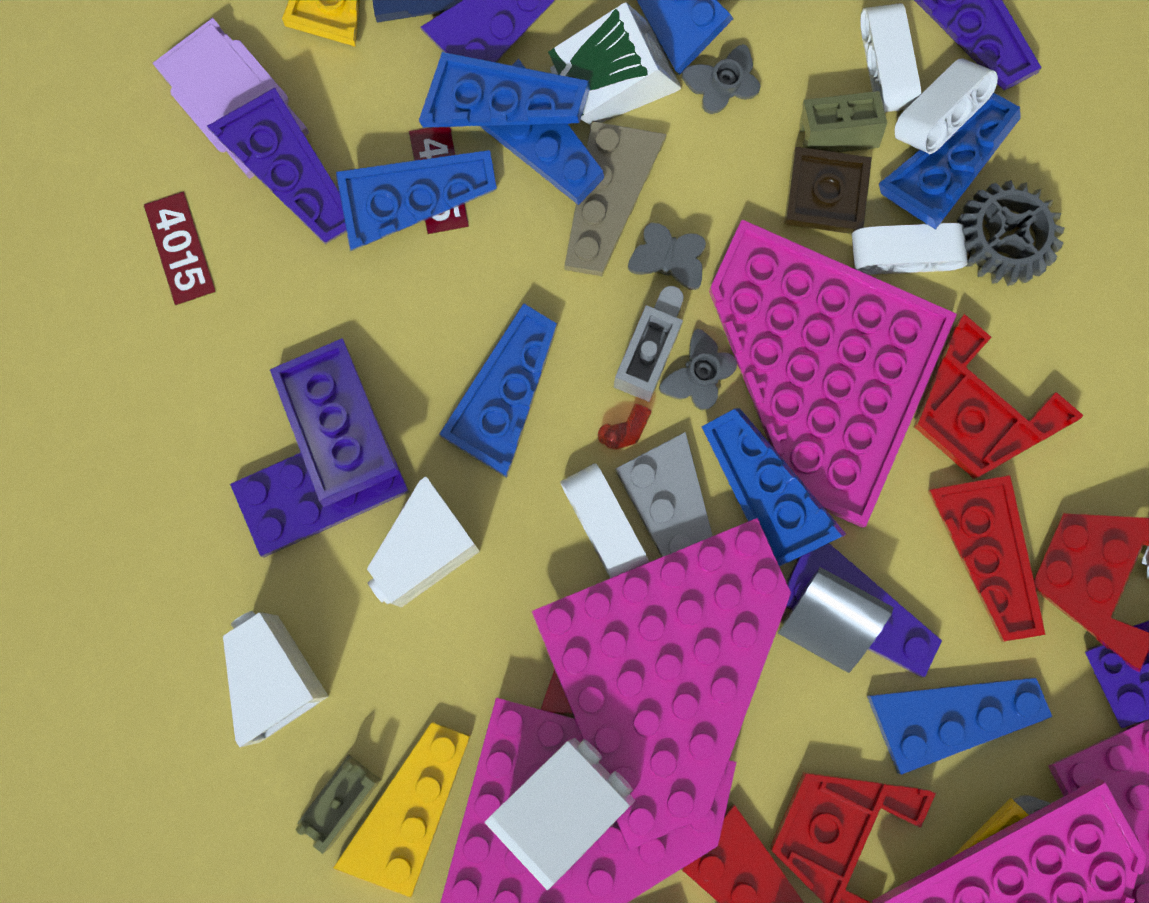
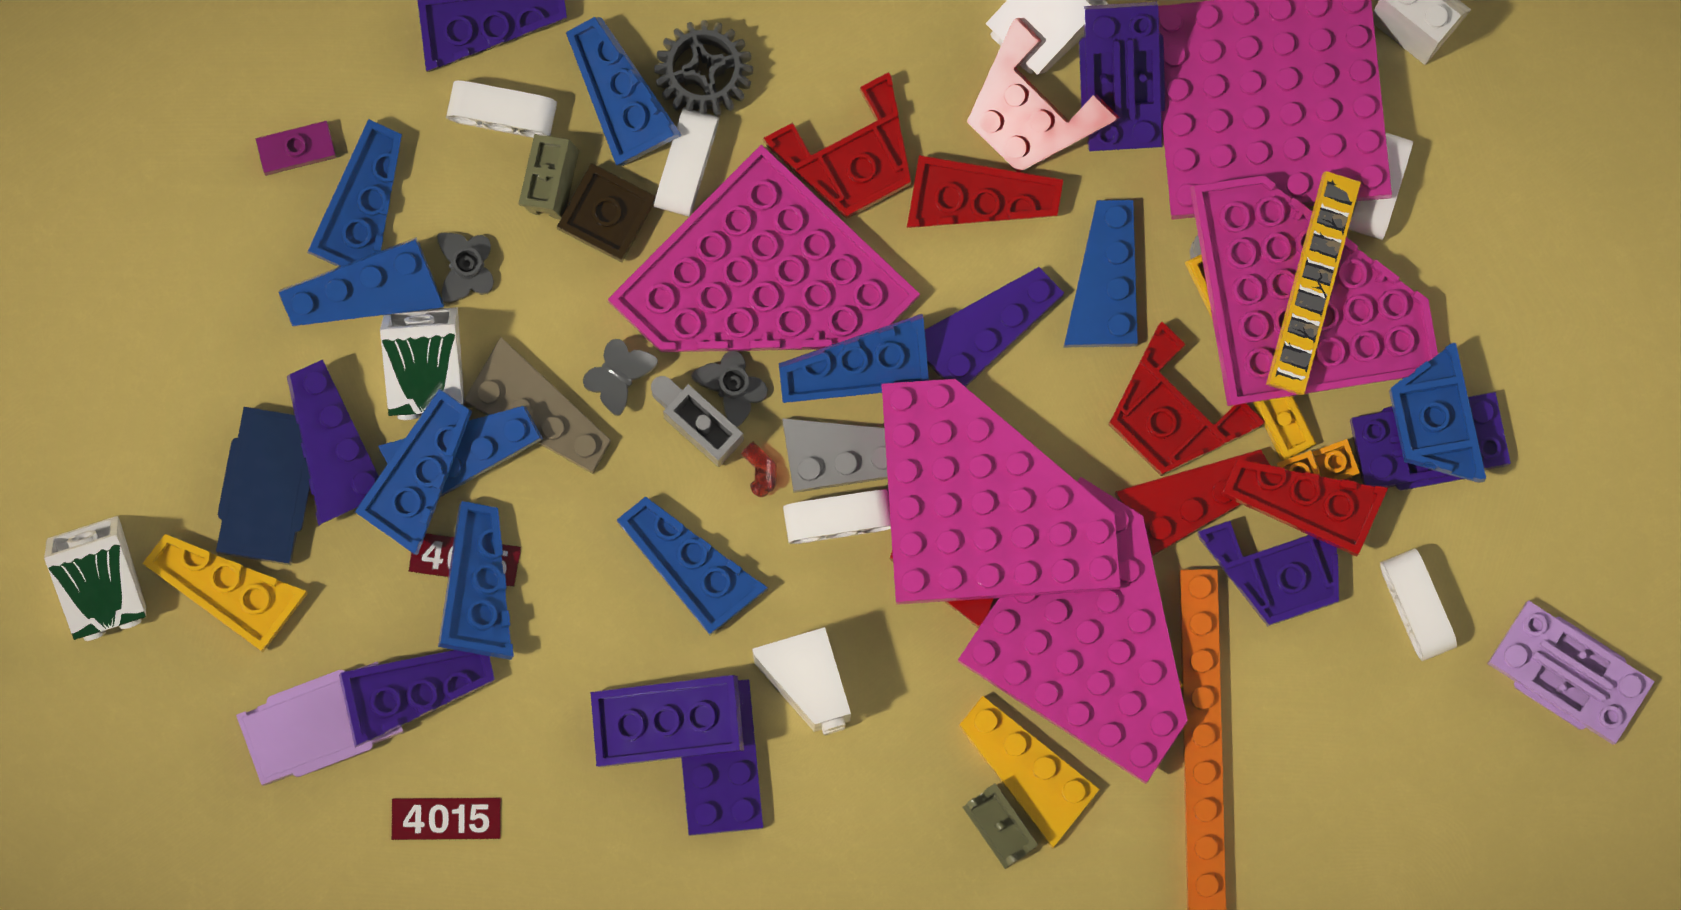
camera: 75 degrees left, 0 degrees up
white slope [223,611,329,747] -> none
white slope [485,738,636,891] -> none
dark grey slope [778,567,894,673] -> none
white beam [895,58,998,154] -> none

